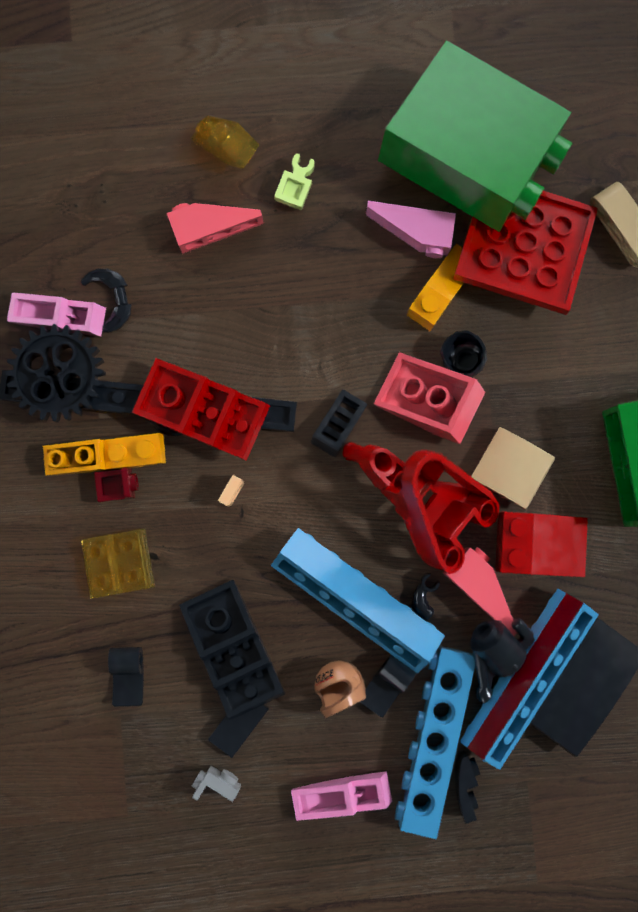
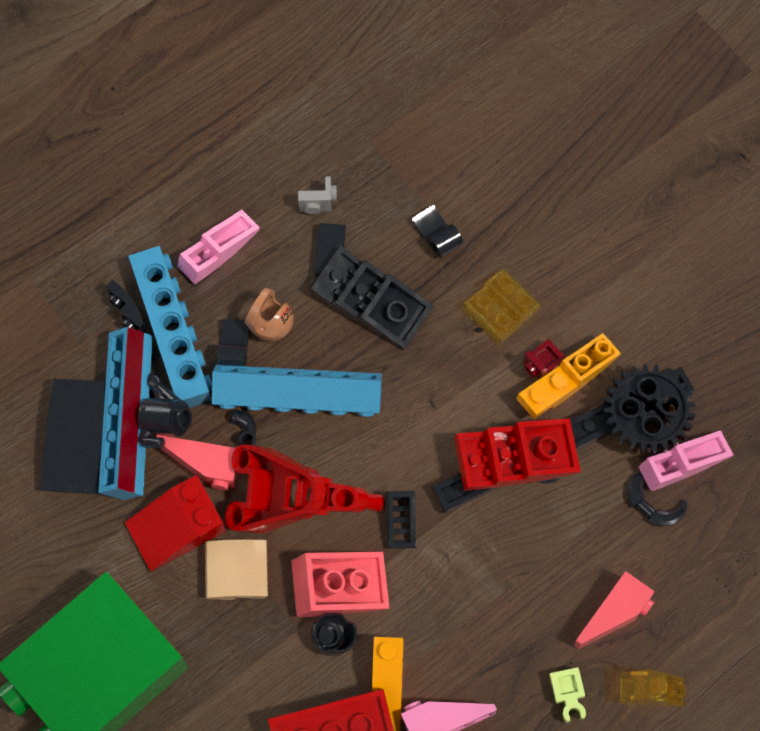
camera: 150 degrees right, 15 degrees down
light nougat tile [218,475,244,507] -> none

